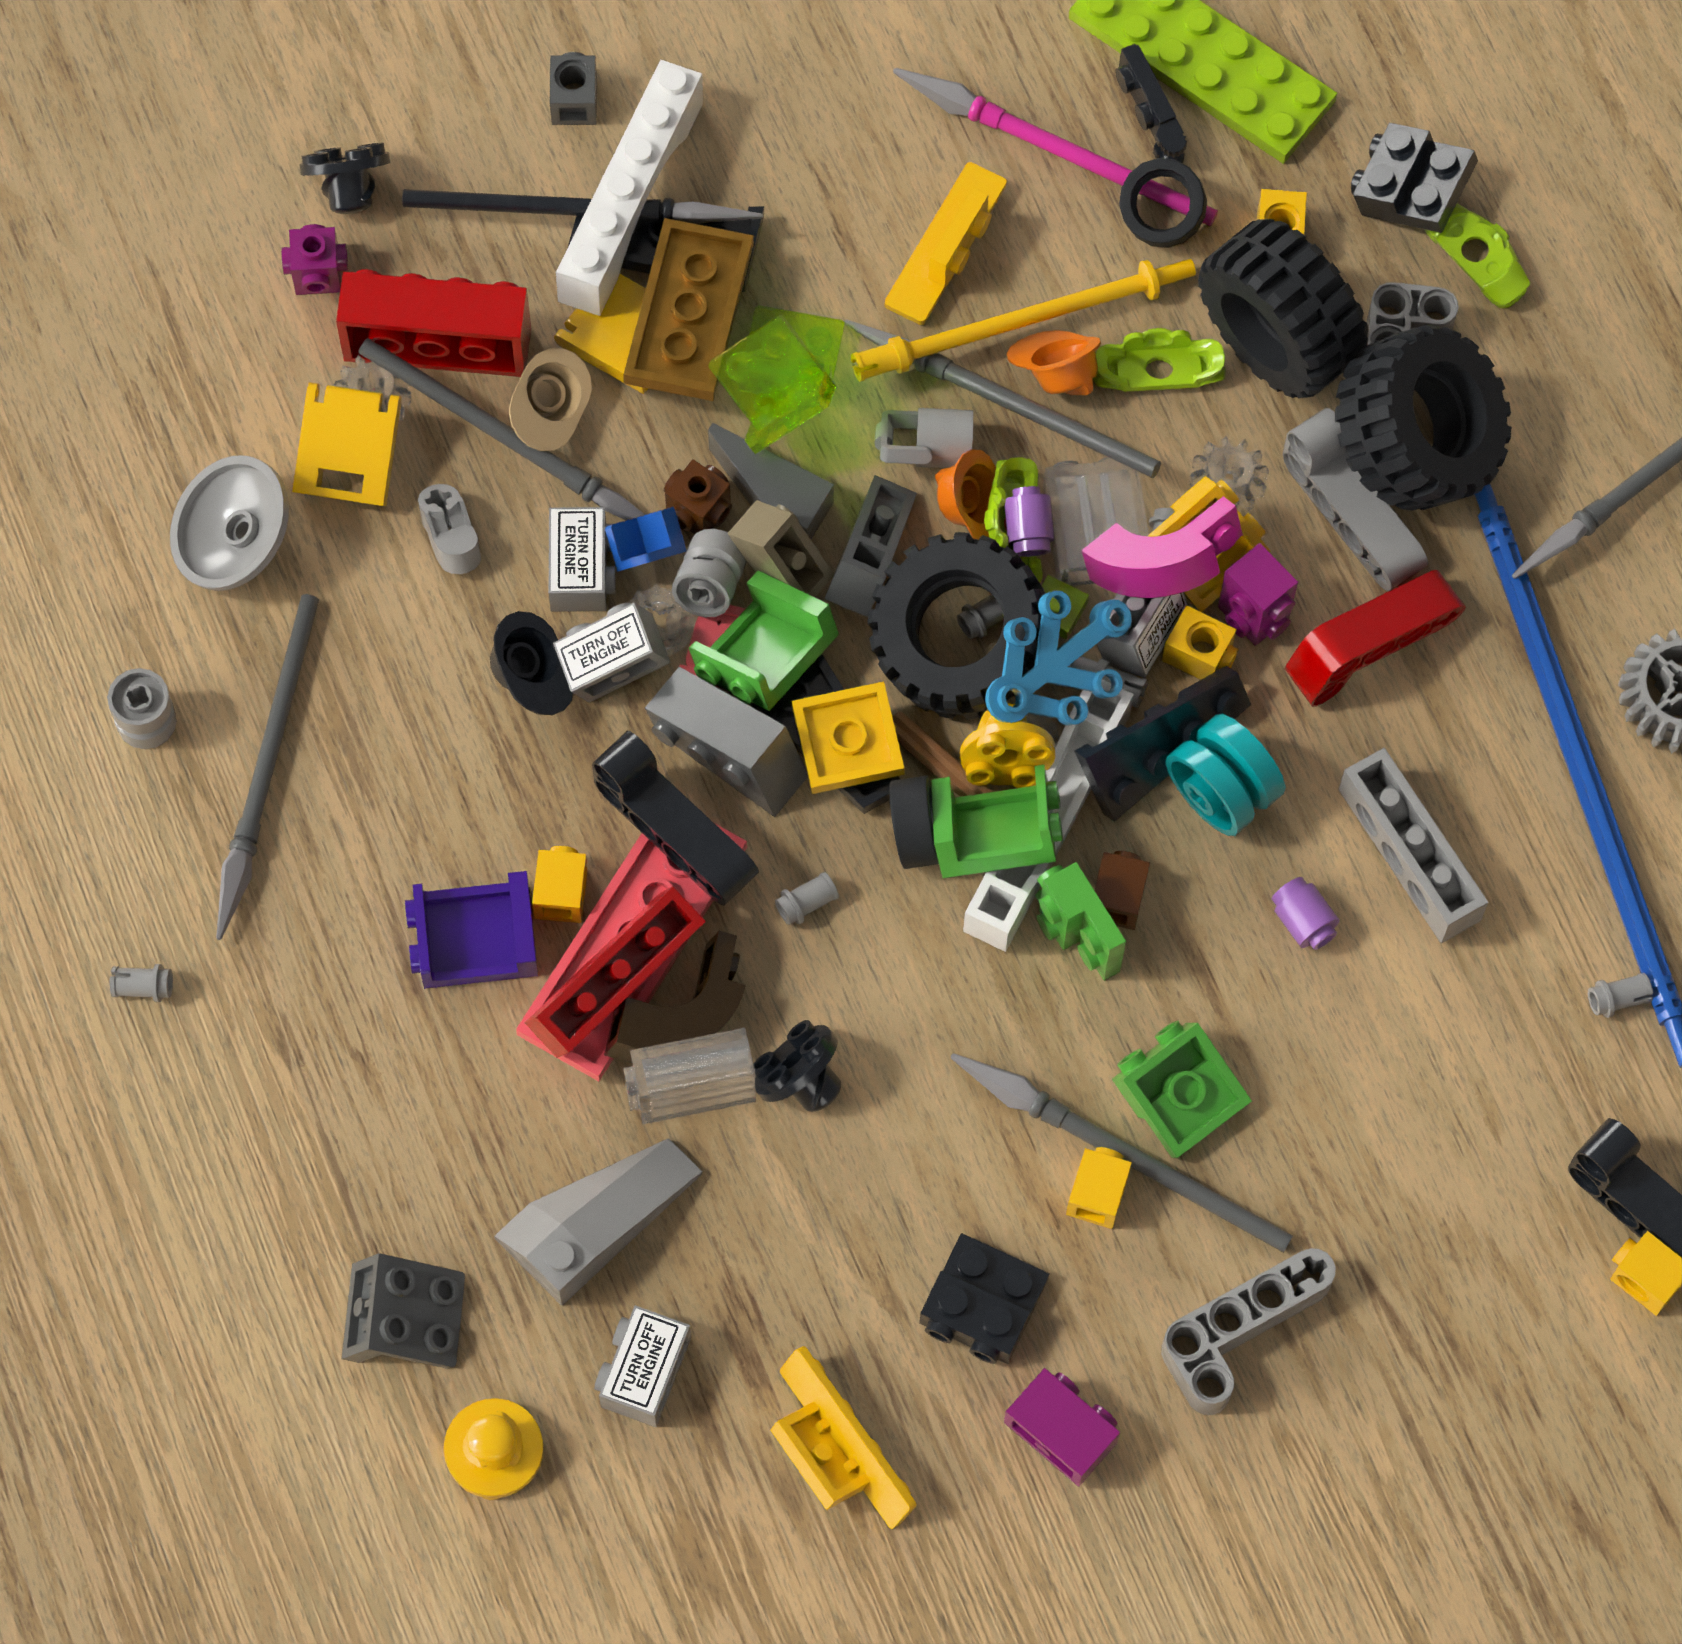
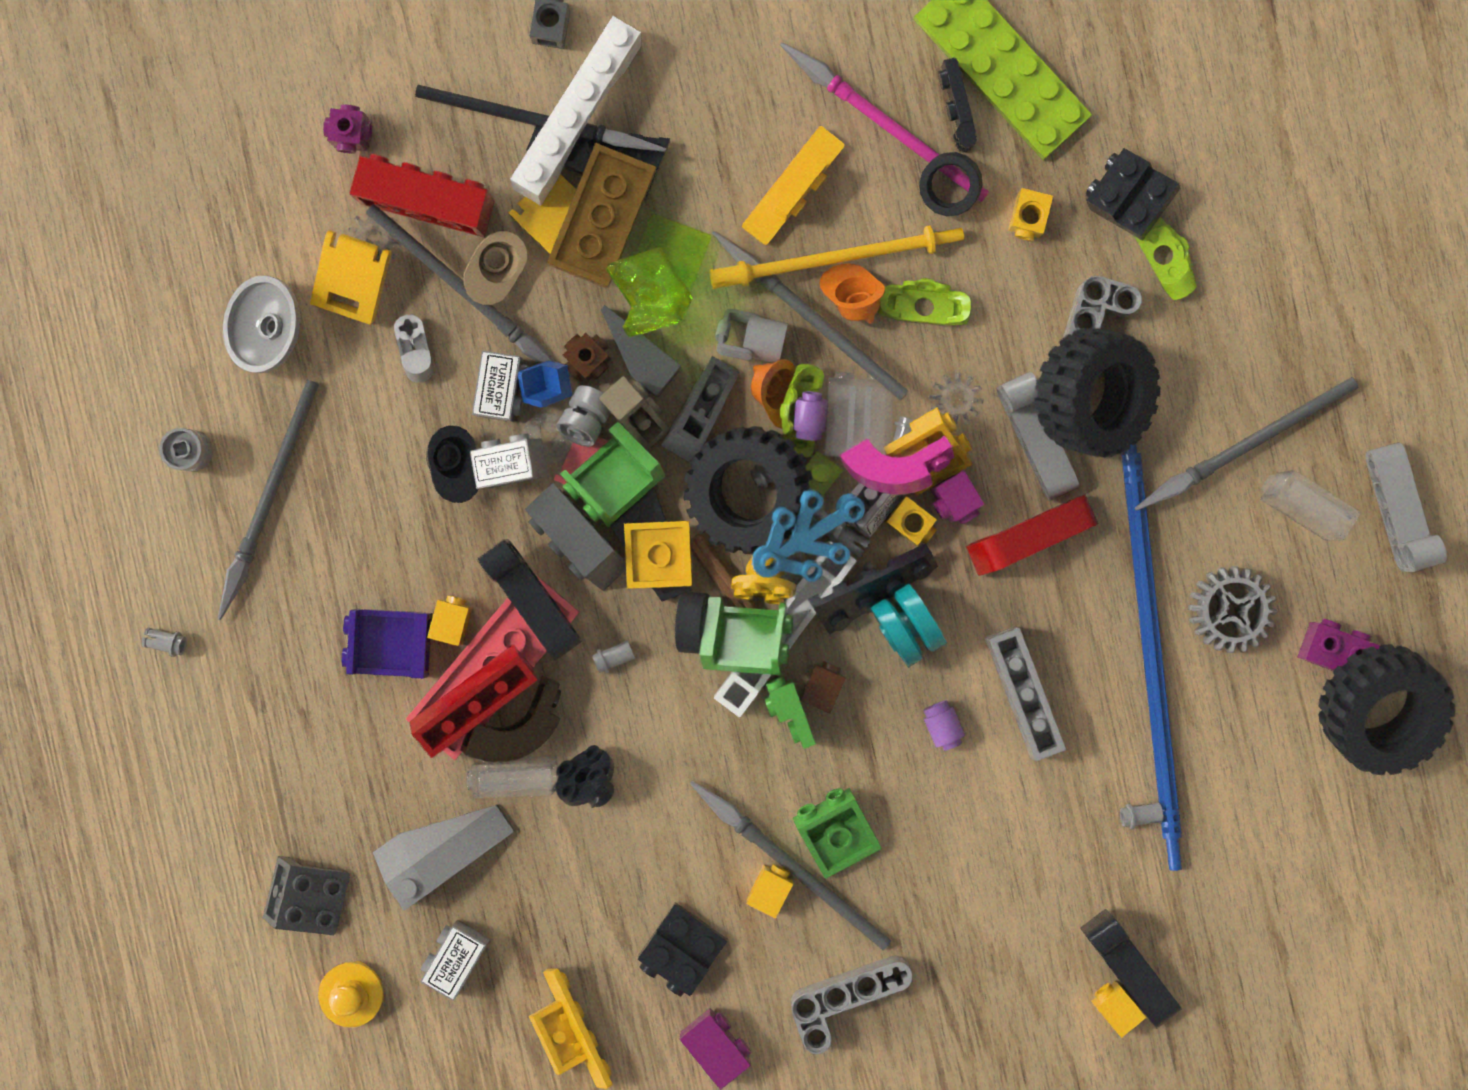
camera: 10 degrees right, 20 degrees up
black plate [299,142,391,214] -> none
black tyre [1198,219,1368,398] -> none

